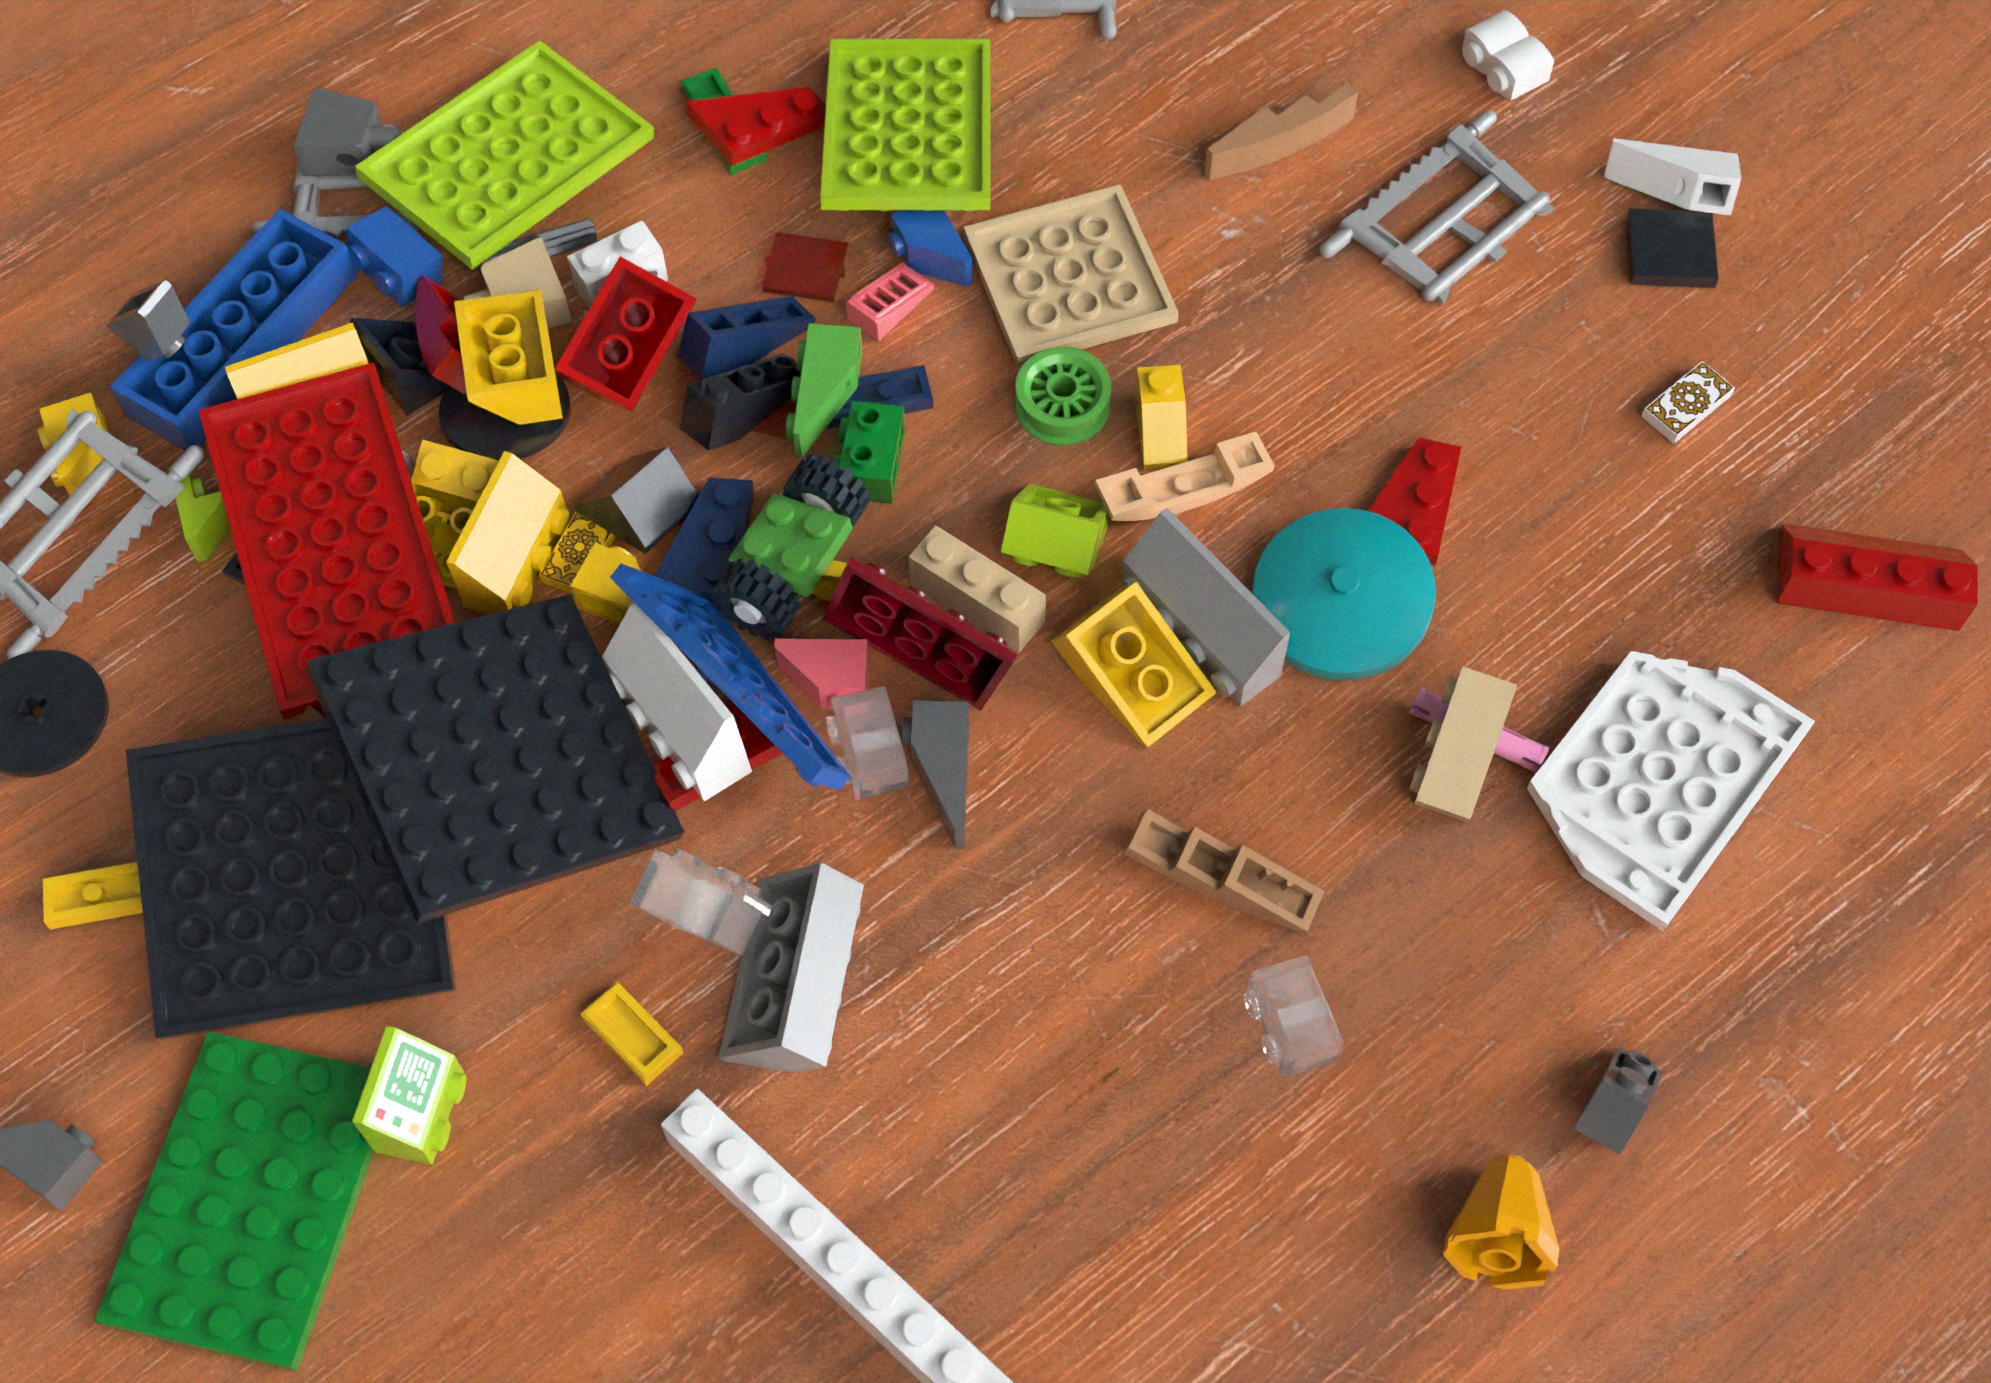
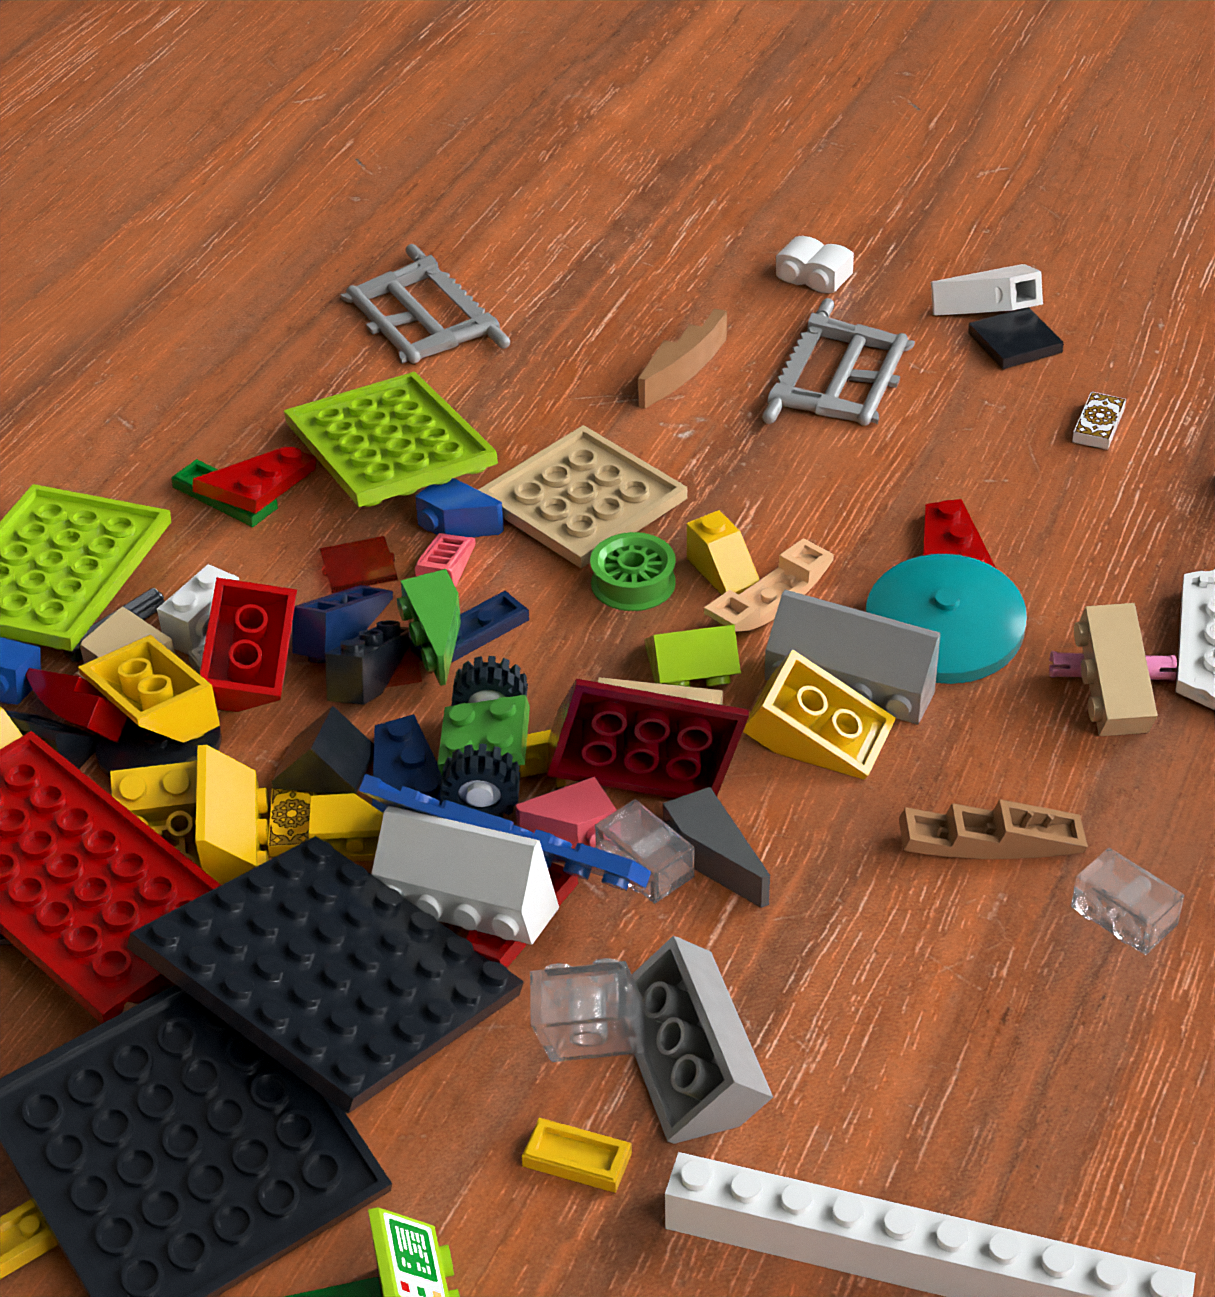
camera: 25 degrees left, 20 degrees down
green brick [833,401,906,504] -> none

